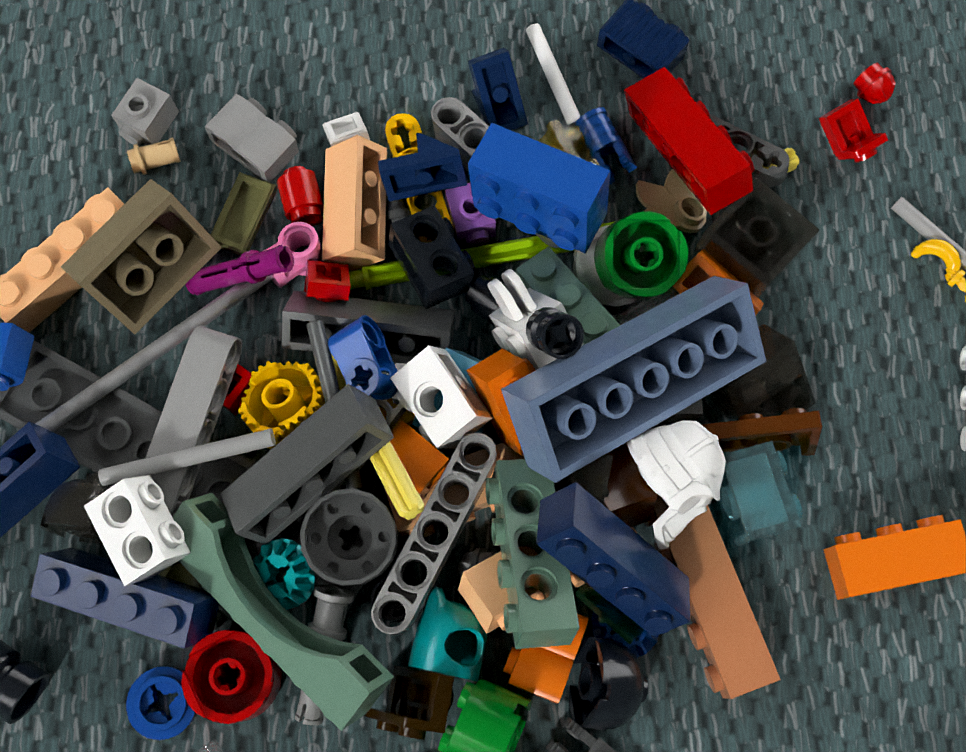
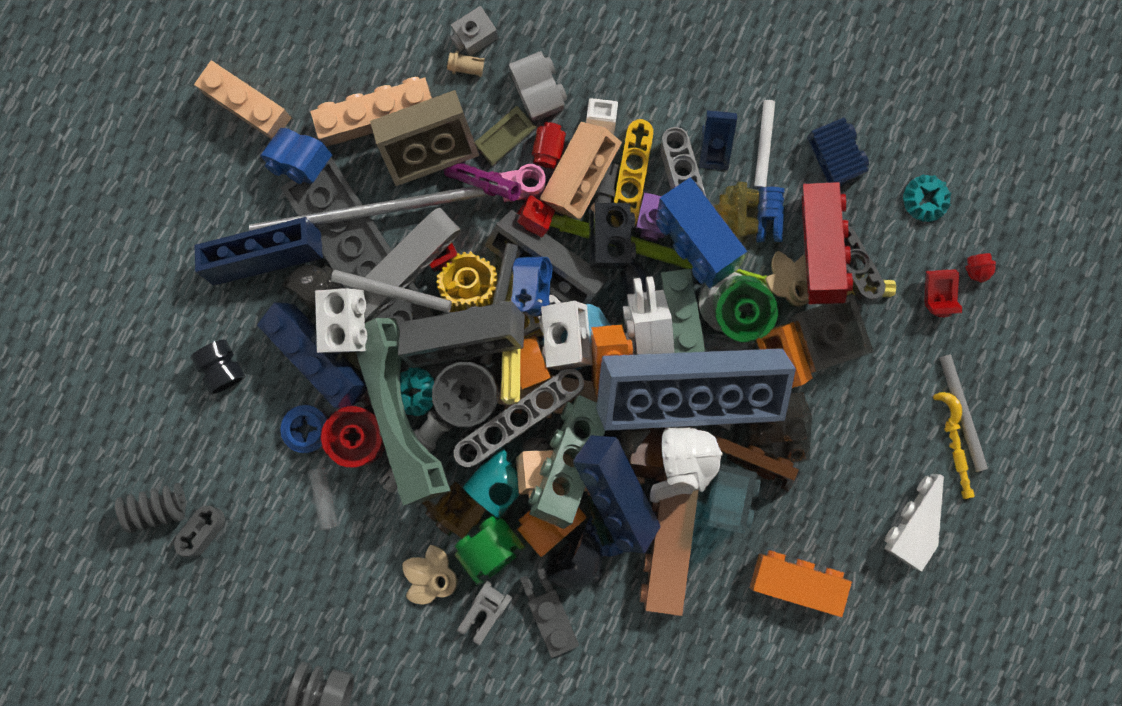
camera: 30 degrees right, 10 degrees up
dark blue slope [378,133,468,202] -> none
black wheel [526,307,584,359] -> none
none -> teal gear [903,174,952,222]

